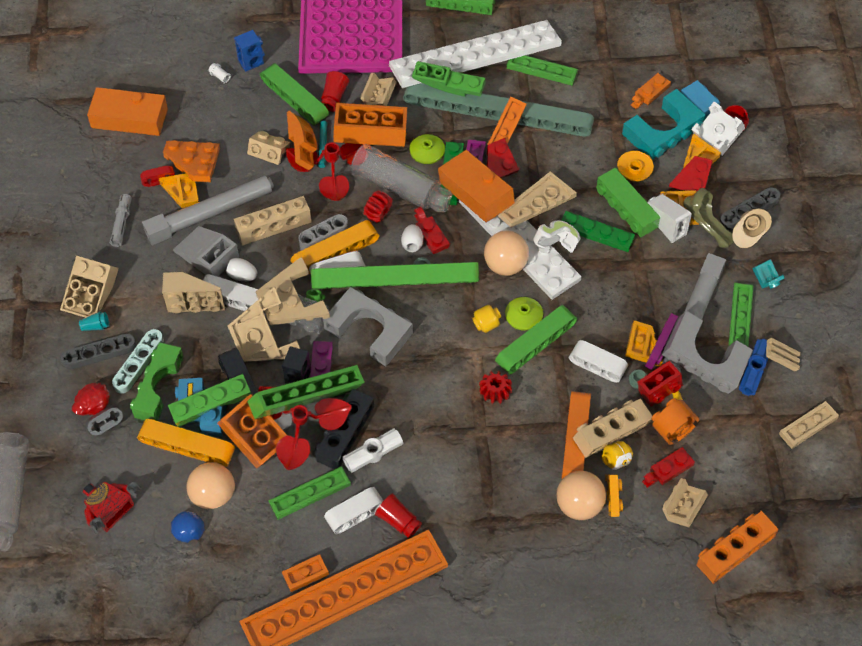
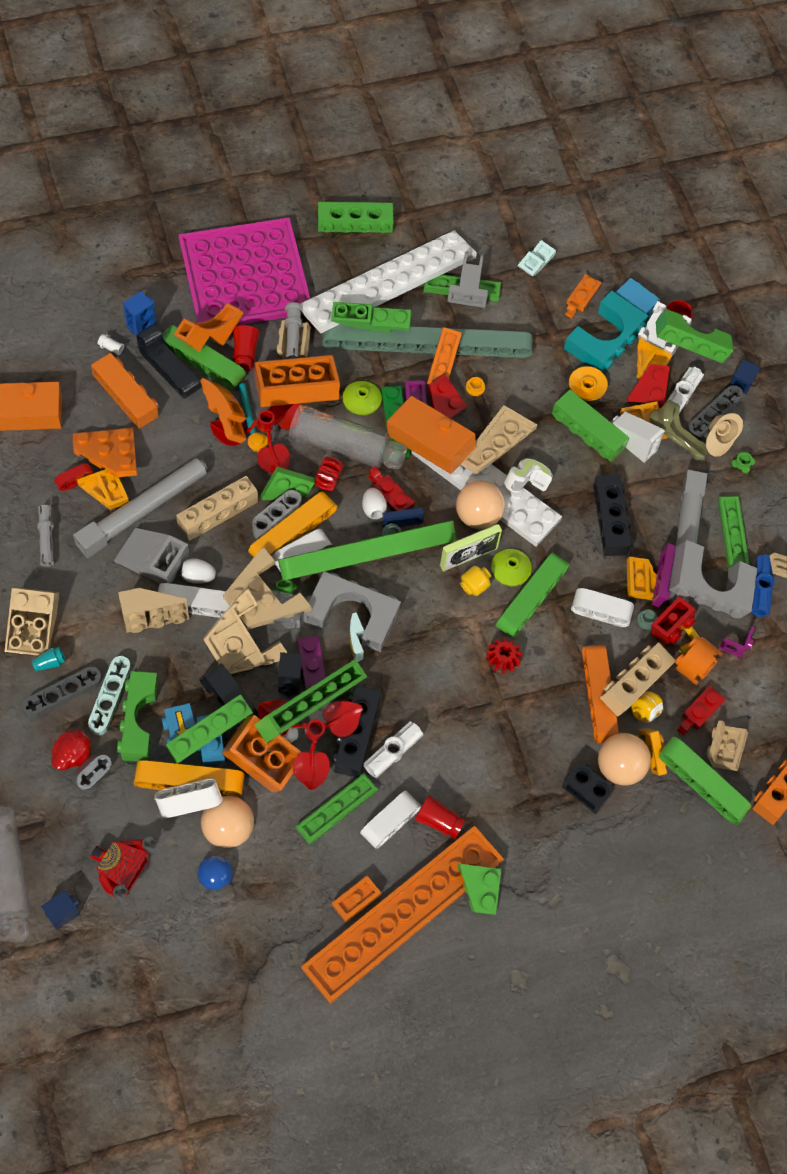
camera: 20 degrees left, 5 degrees up
tan bracket [247,131,291,165] -> none
green plate [561,211,635,252] -> none
teal bracket [752,259,785,289] -> none
none -> dark blue brick [41,890,80,930]
none -> orange brick [91,353,159,429]
none -> black beam [136,324,202,399]
none -> white beam [154,778,223,818]
none -> orange arch [174,303,244,352]
none -> light orange plate [248,432,268,452]
none -> bright green wing [261,467,315,500]
none -> light grey pin [285,302,303,359]
none -> light aqua slope [349,613,364,662]
none -> dark blue tile [382,507,424,528]
none -> tile [440,524,502,572]
none -> light grey piece [447,252,488,308]
none -> bright green wing [457,864,501,915]
none -> light orange plate [466,377,485,396]
none -> light aqua slope [518,240,556,277]
none -> black brick [562,761,615,814]
none -> black brick [593,474,634,556]
none -> bright green arch [655,309,733,363]
none -> bright green beam [659,737,751,825]
none -> white piece [667,367,704,414]
none -> magenta bracket [719,626,755,658]
none -> dark blue brick [729,359,761,395]
none -> bright green plate [732,452,755,473]

